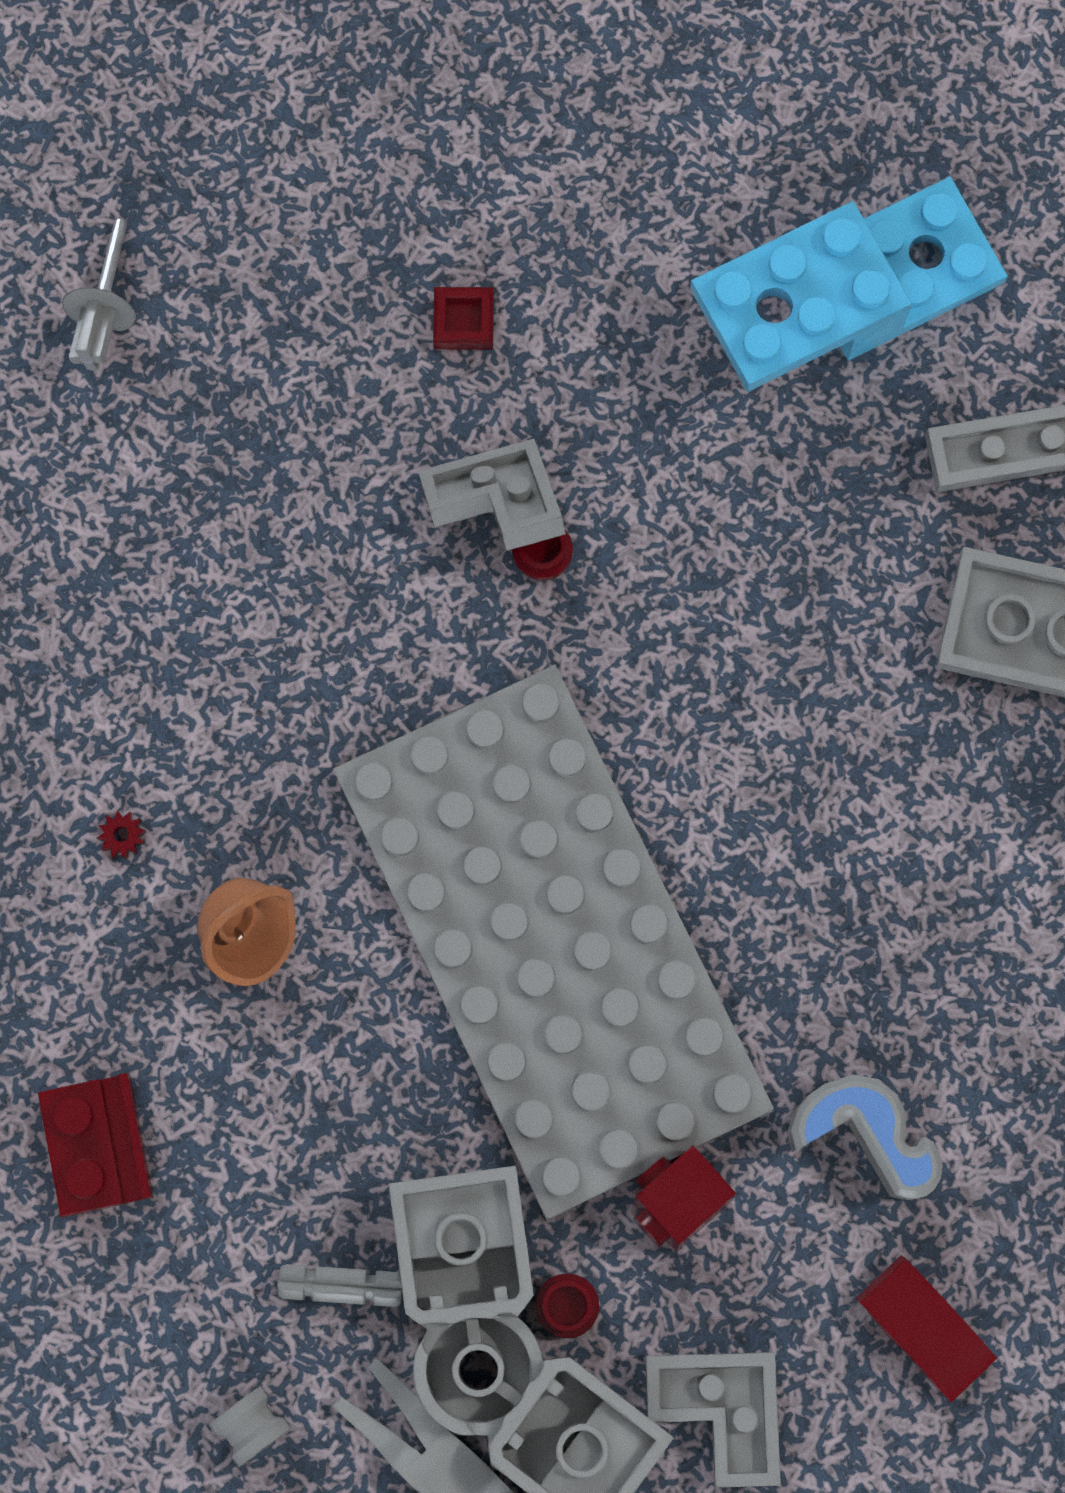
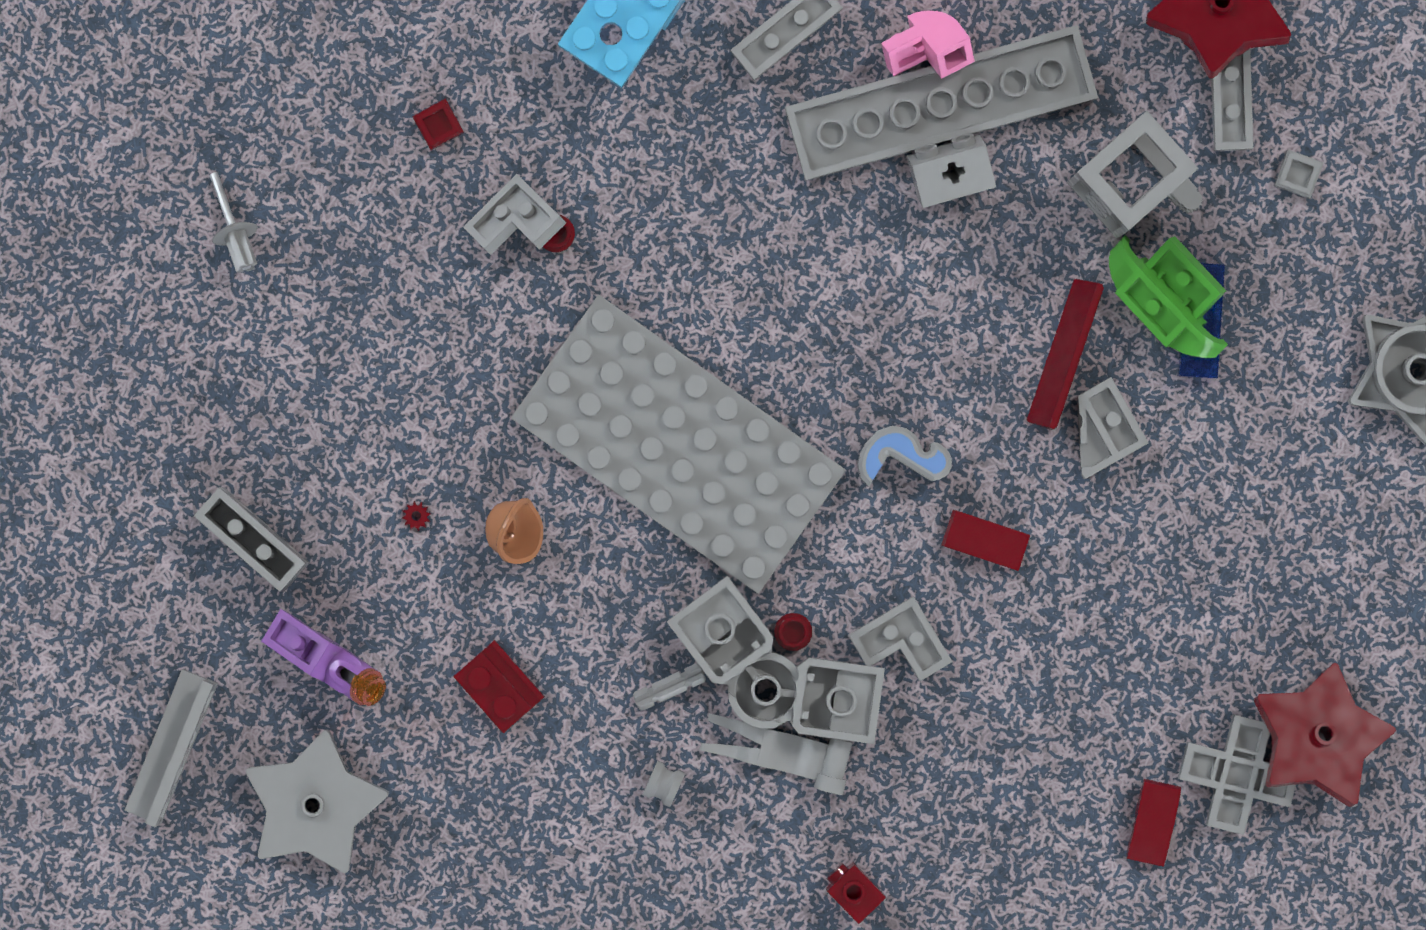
camera: 35 degrees left, 10 degrees up
dark red brick [634,1145,736,1251] -> none

